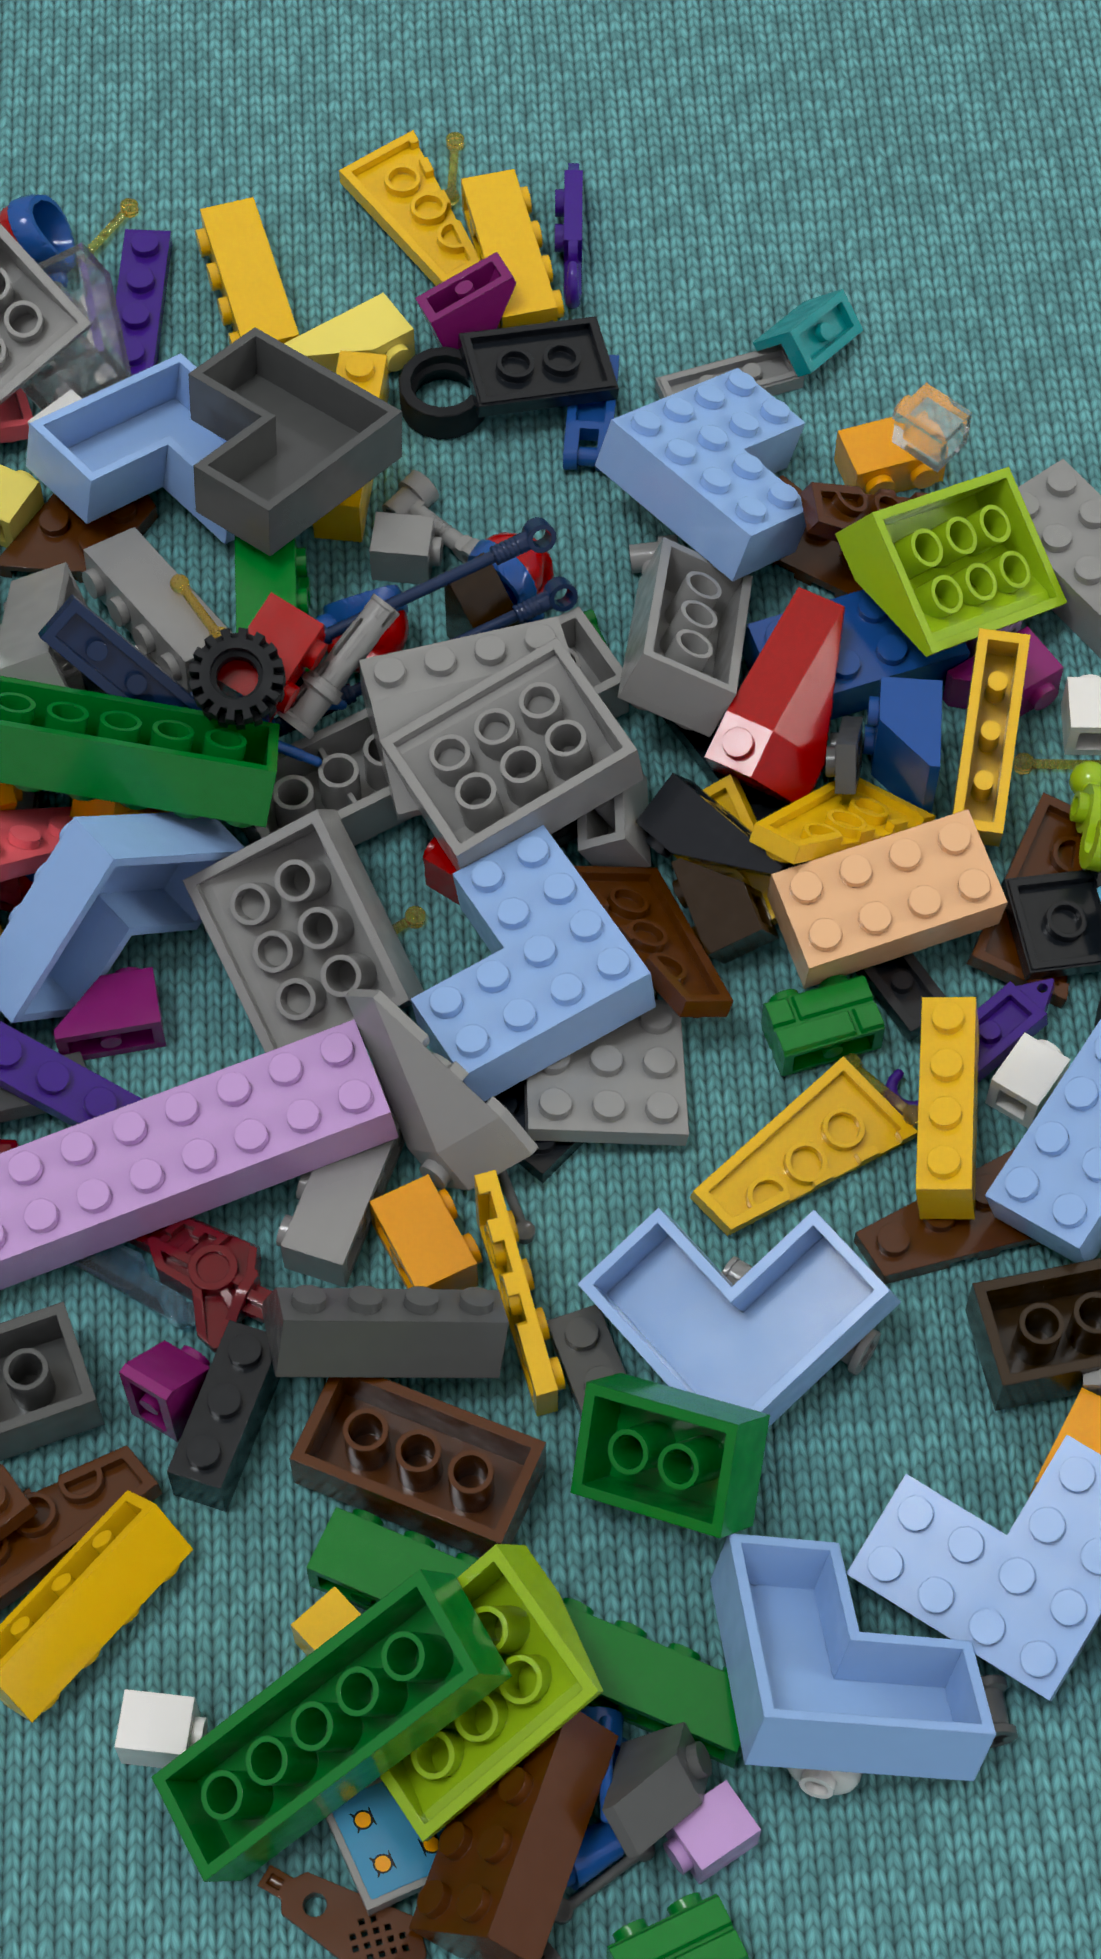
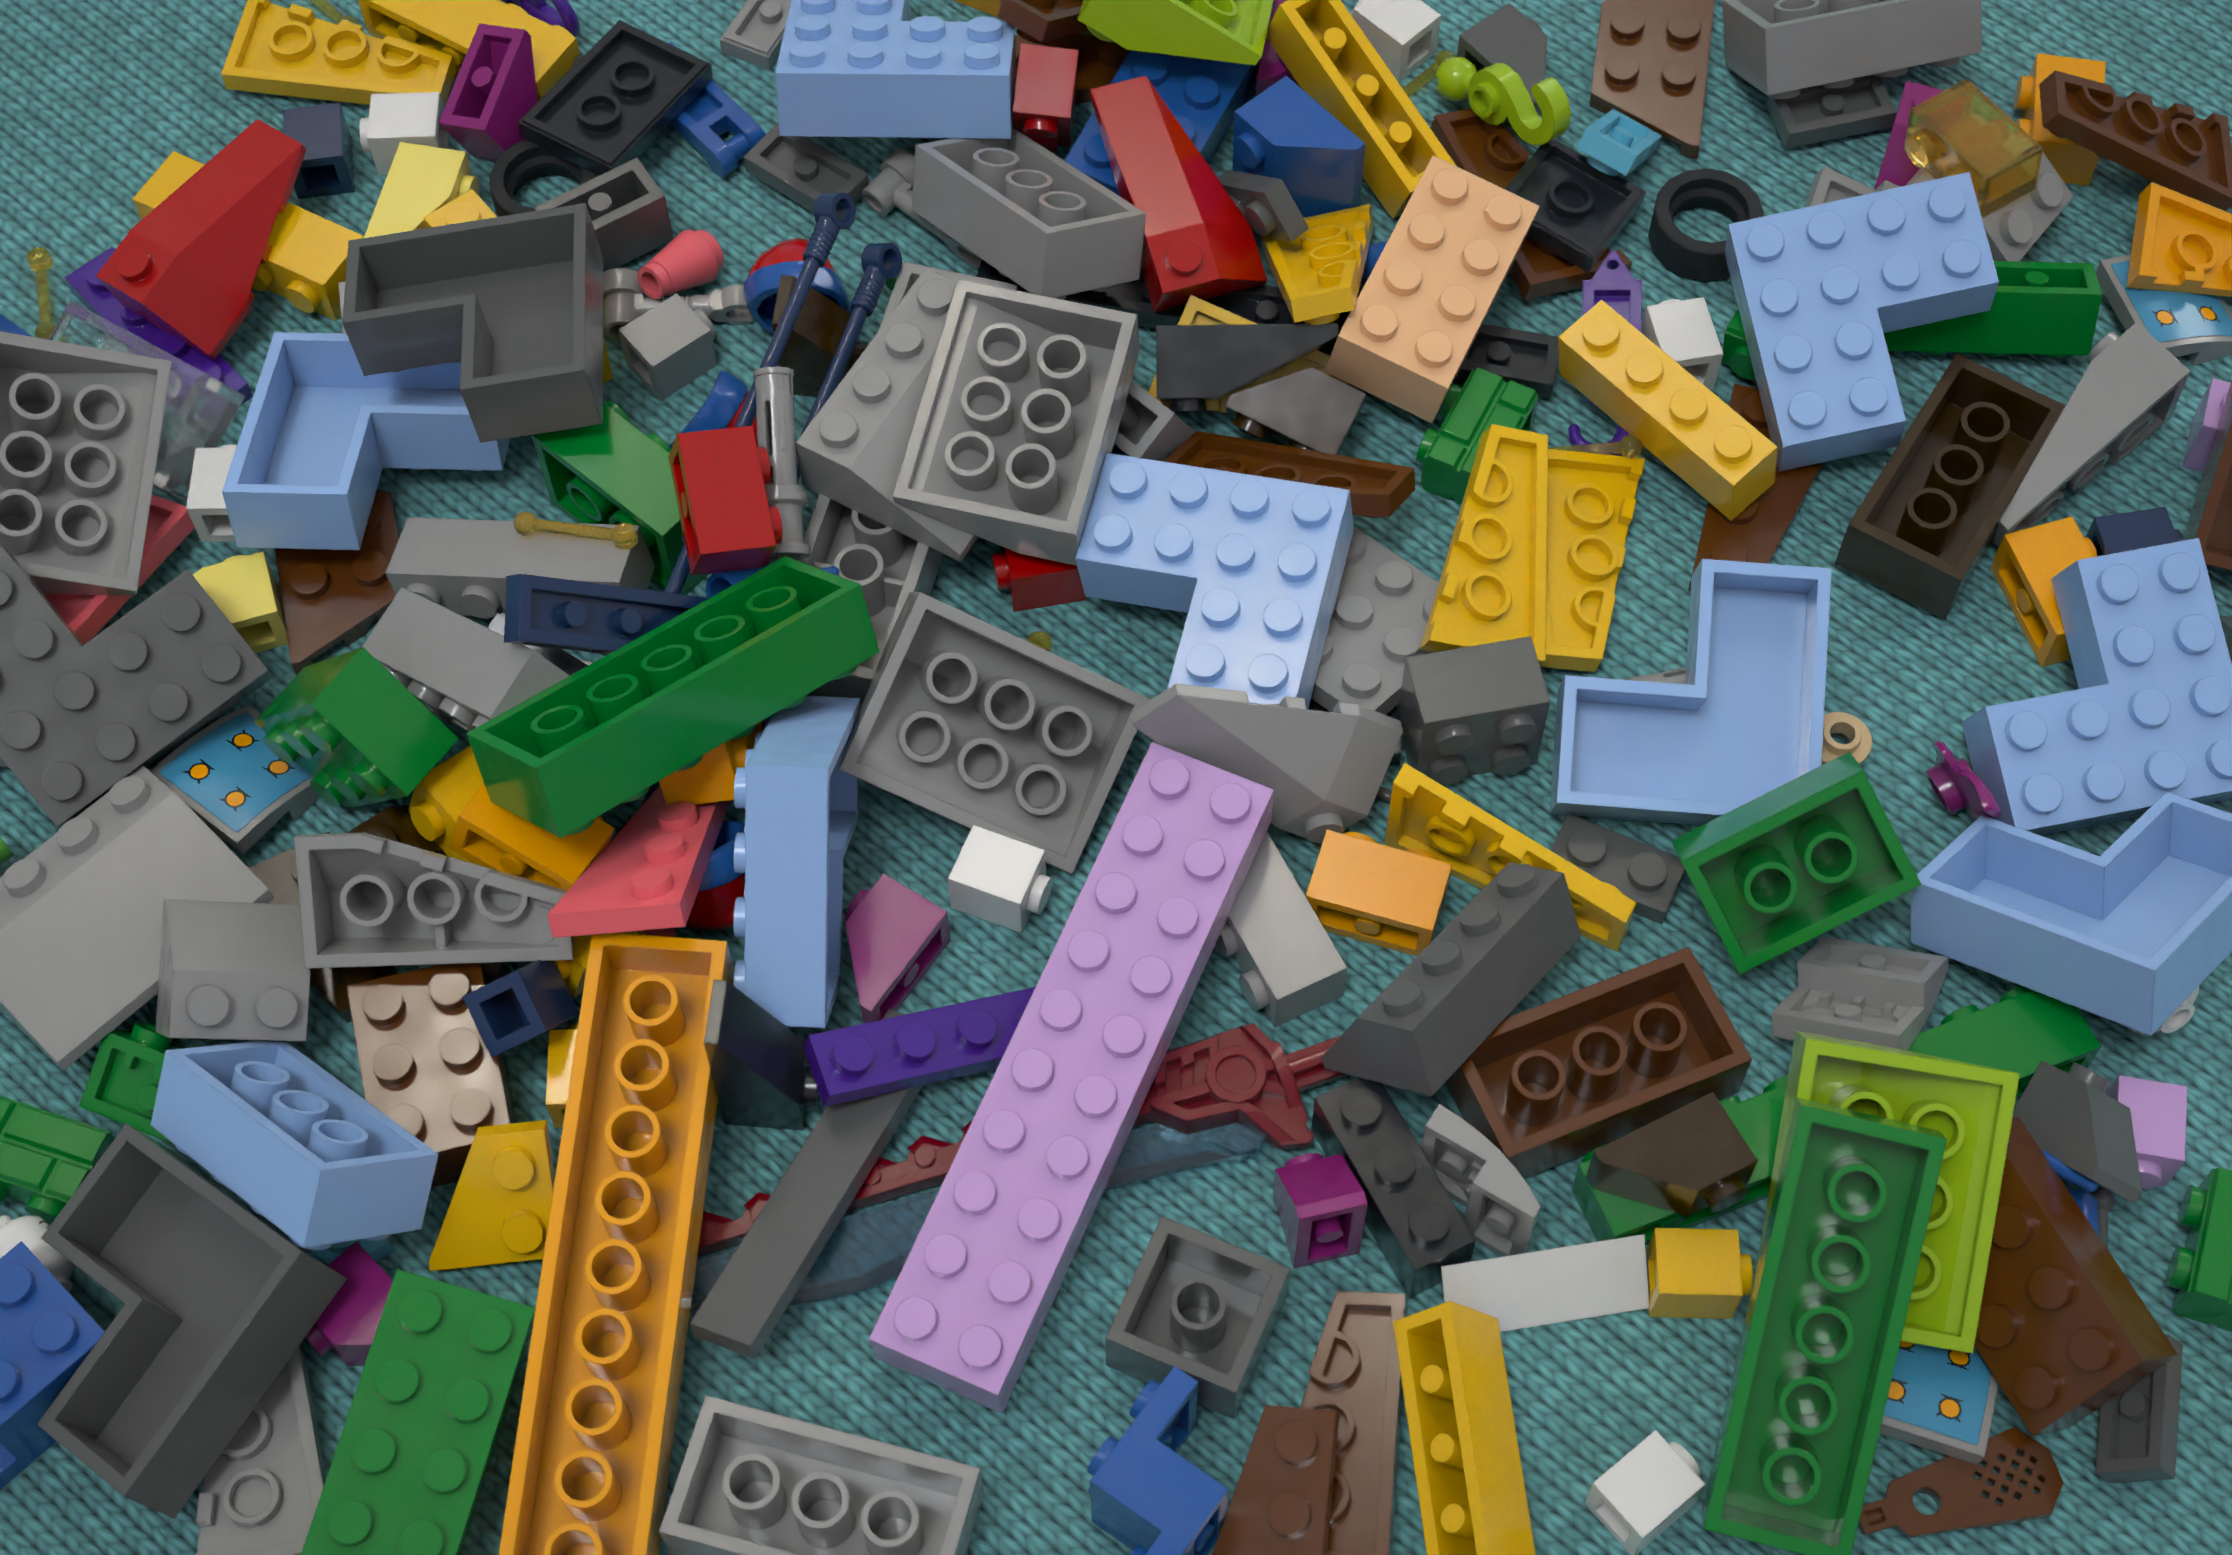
camera: 45 degrees left, 0 degrees up
black tyre [189,627,286,730] -> none
none -> red wedge [96,119,306,360]
none -> dark blue brick [283,103,355,199]
none -> white brick [360,92,449,175]
none -> dark grey brick [534,158,674,272]
none -> coral cone [637,230,724,299]
none -> dark grey plate [744,122,869,213]
none -> white brick [948,825,1053,933]
none -> brick [1013,43,1078,152]
none -> dark grey brick [1397,636,1550,786]
none -> yellow wing [1420,424,1548,666]
none -> light grey slope [1421,1104,1541,1257]
none -> white sticker [1441,1234,1649,1332]
none -> dark brown slope [1586,1092,1758,1216]
none -> light grey slope [1772,937,1948,1051]
none -> tan plate [1822,712,1872,766]
none -> magenta plate [1925,740,2001,822]

